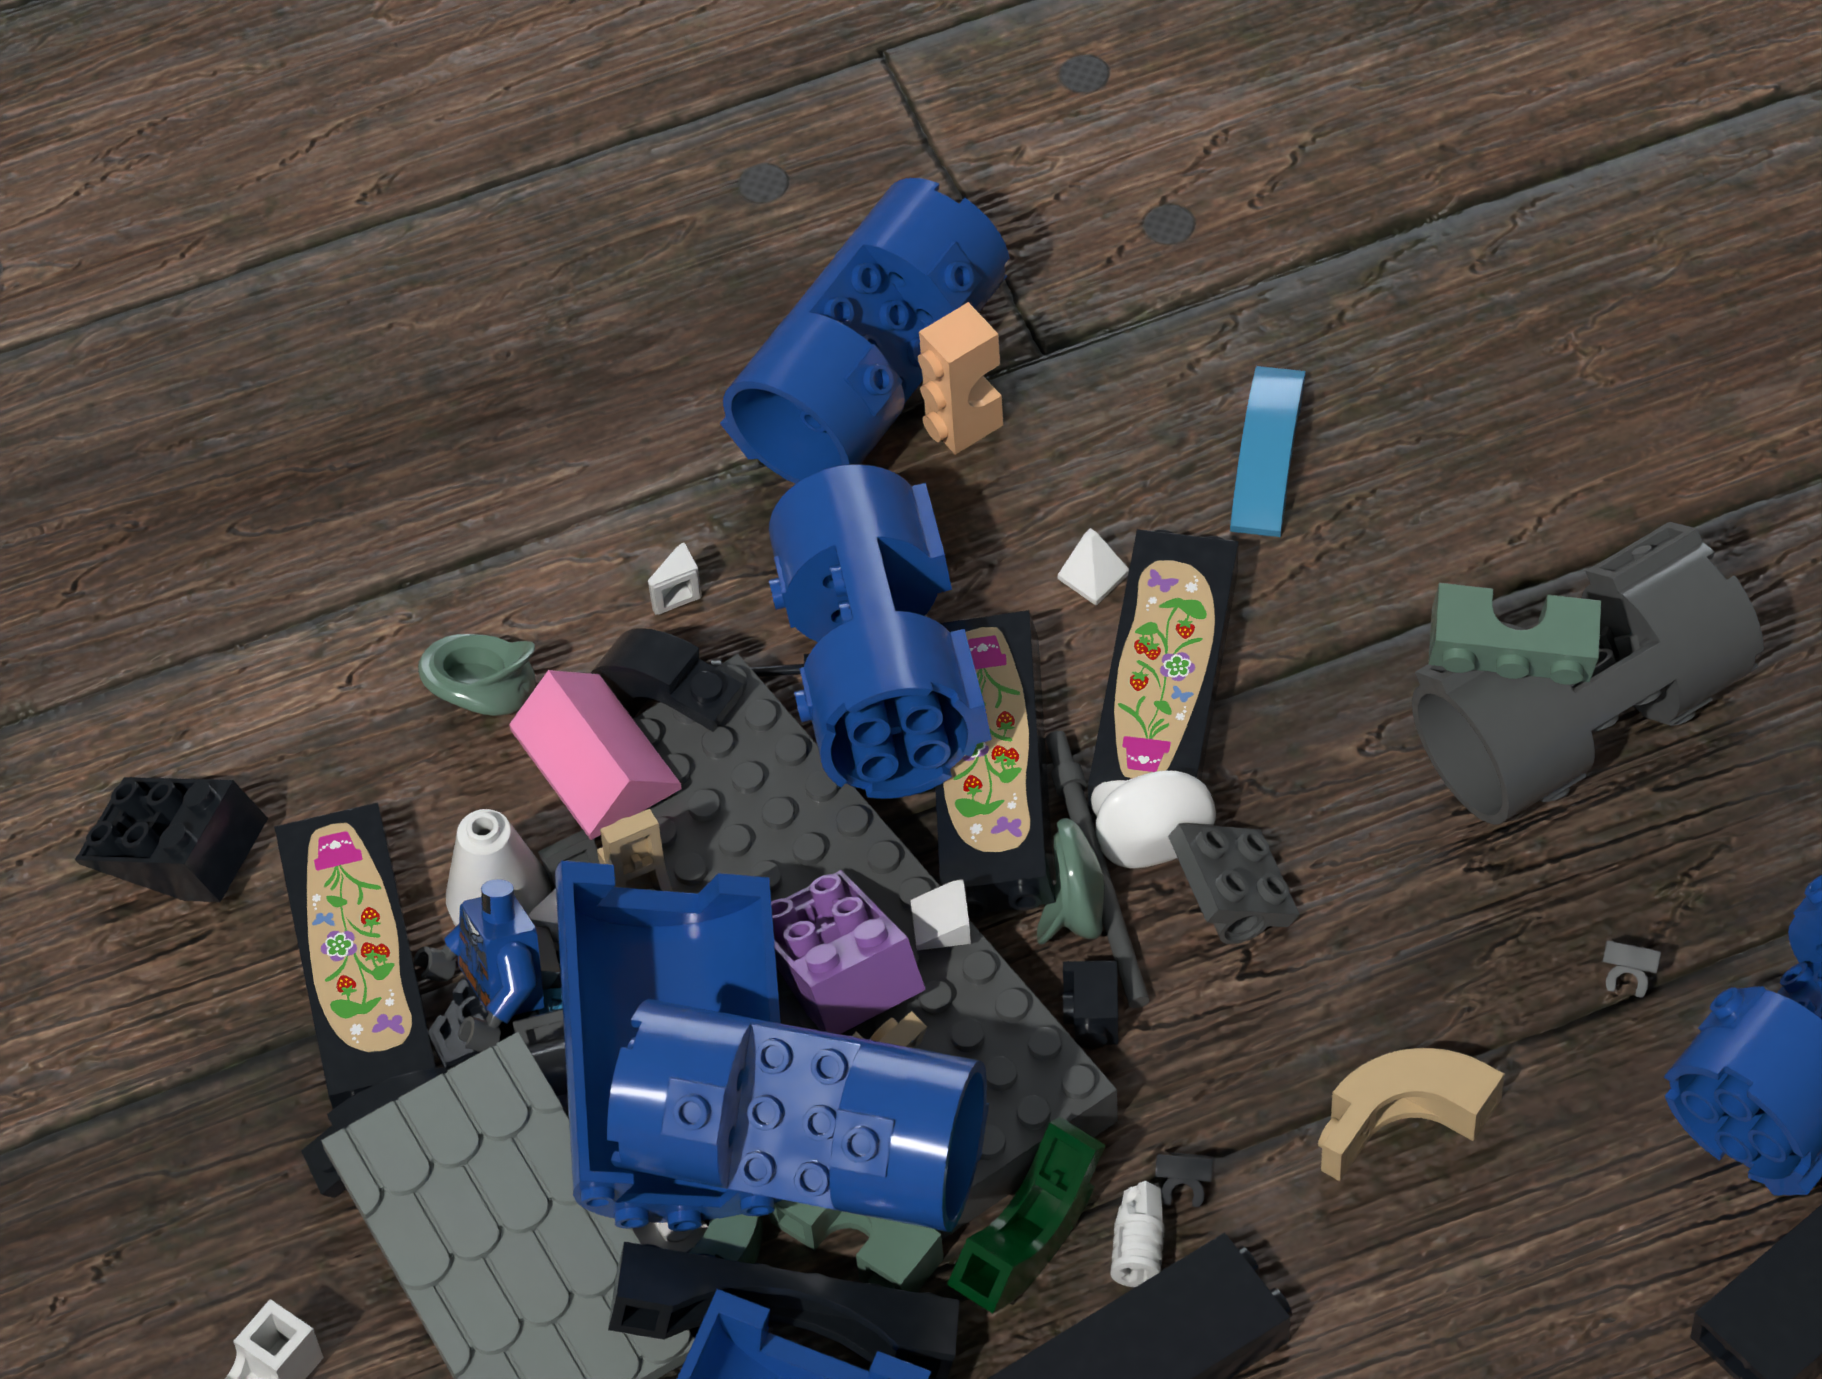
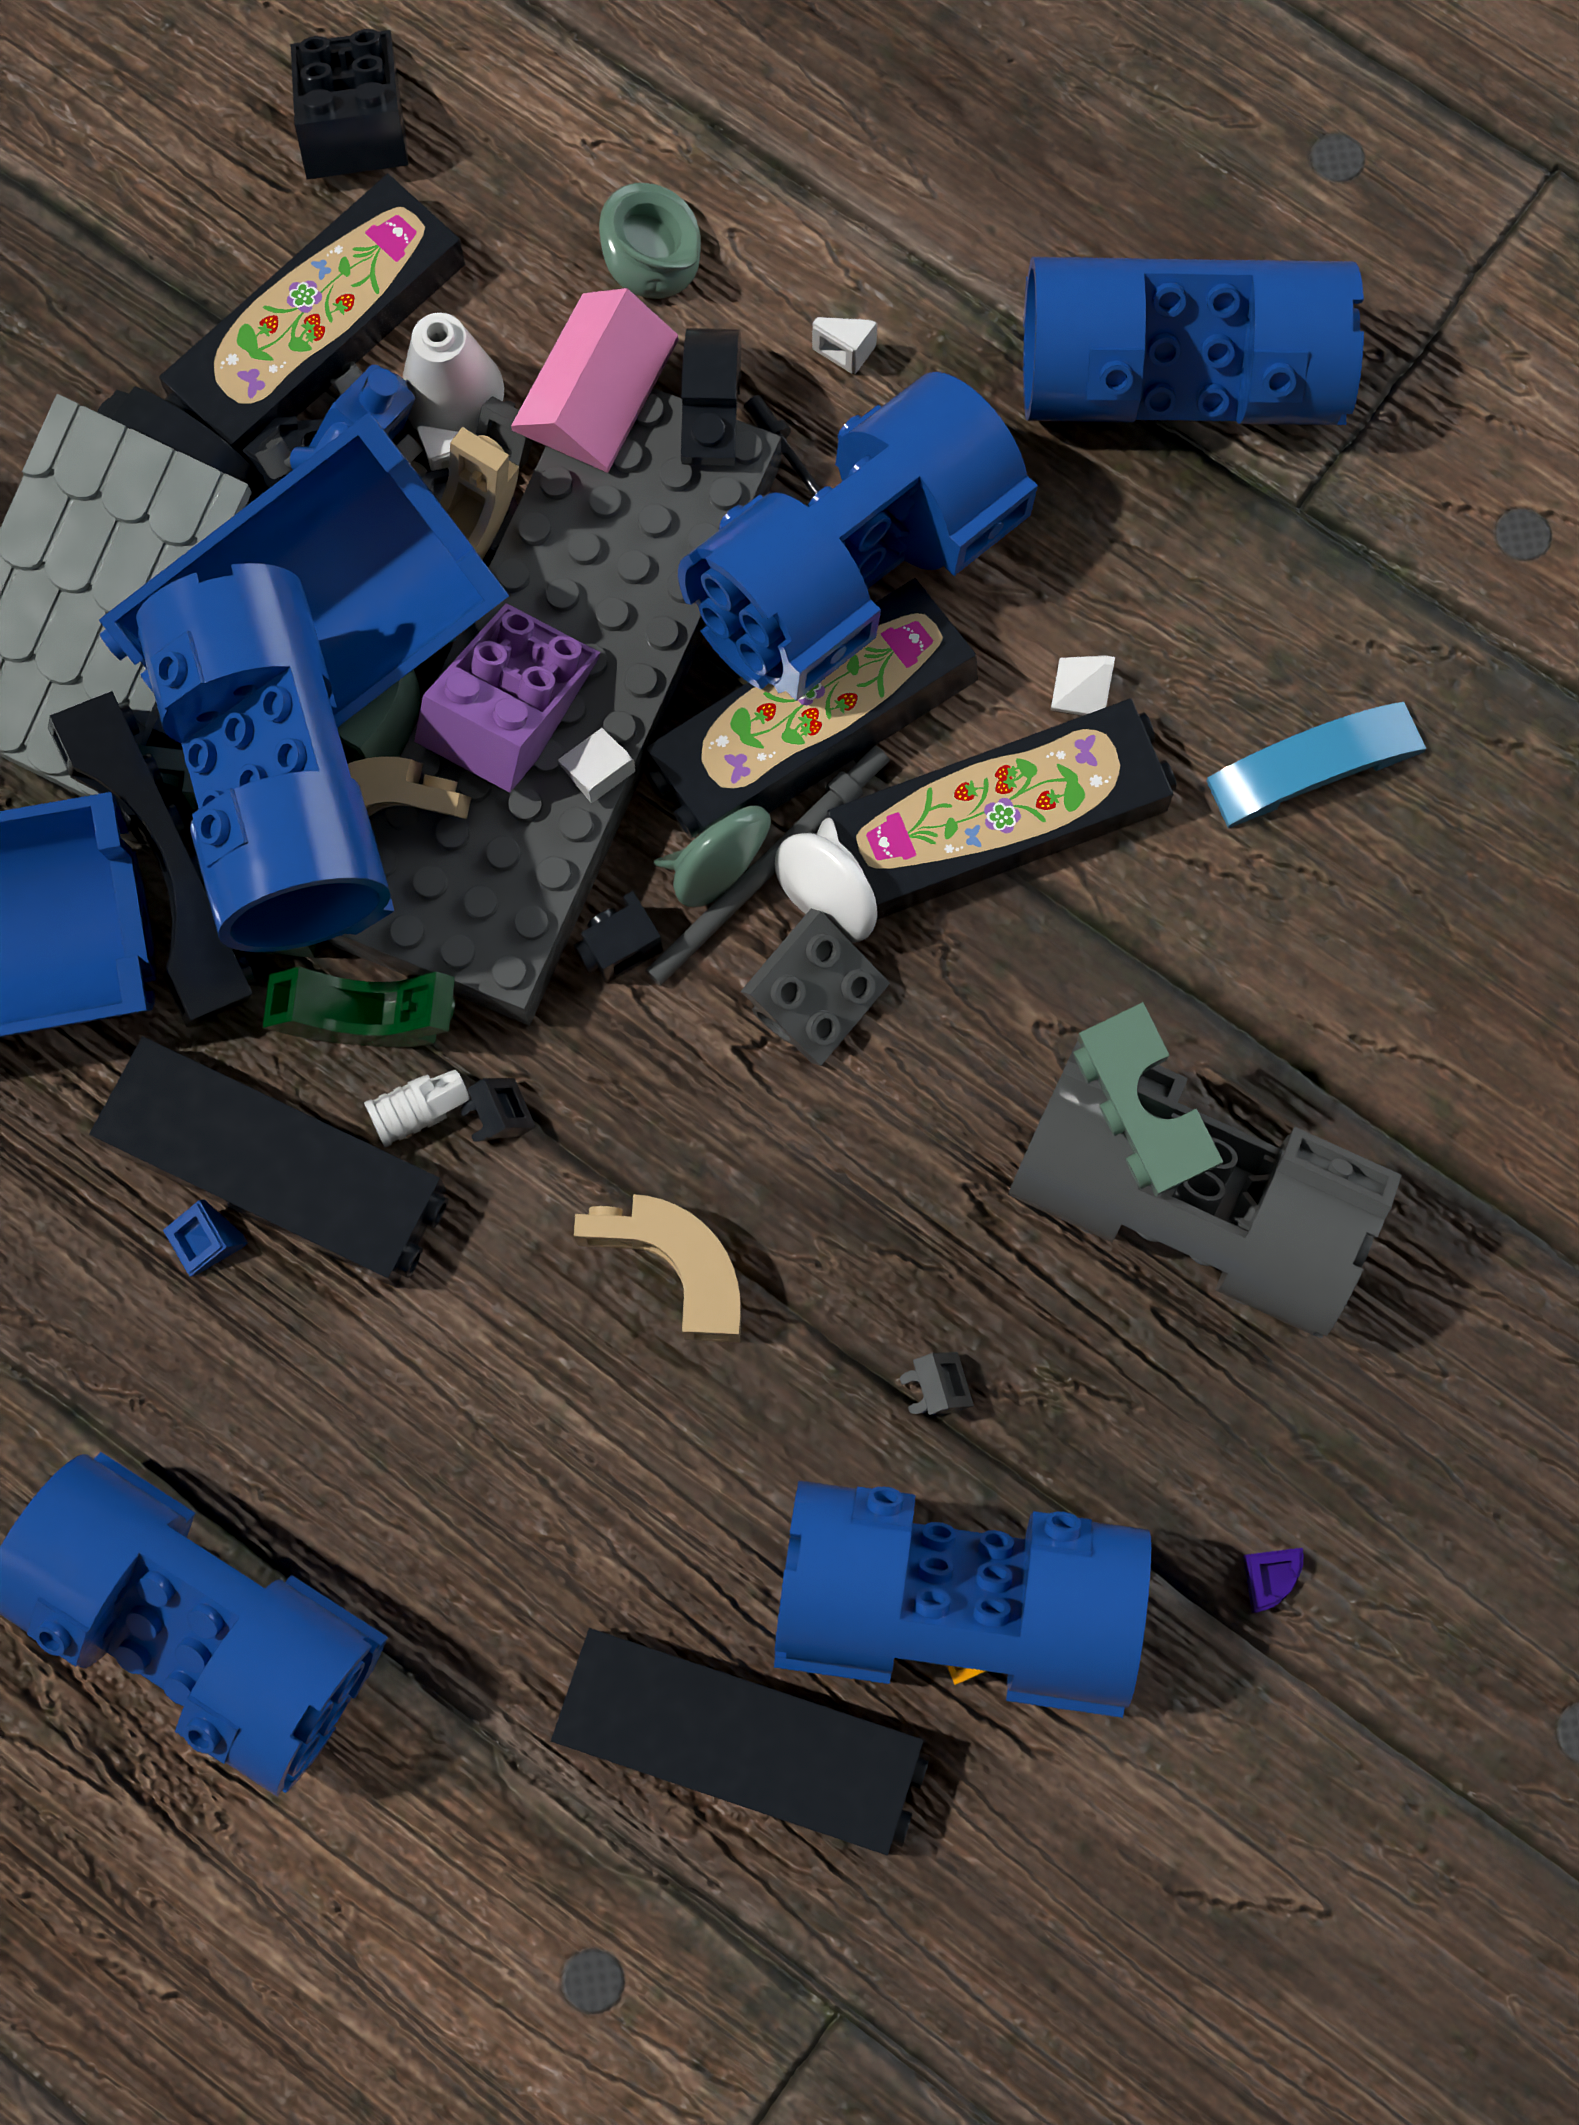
camera: 55 degrees right, 20 degrees up
light nougat arch [918,302,1003,455] -> none

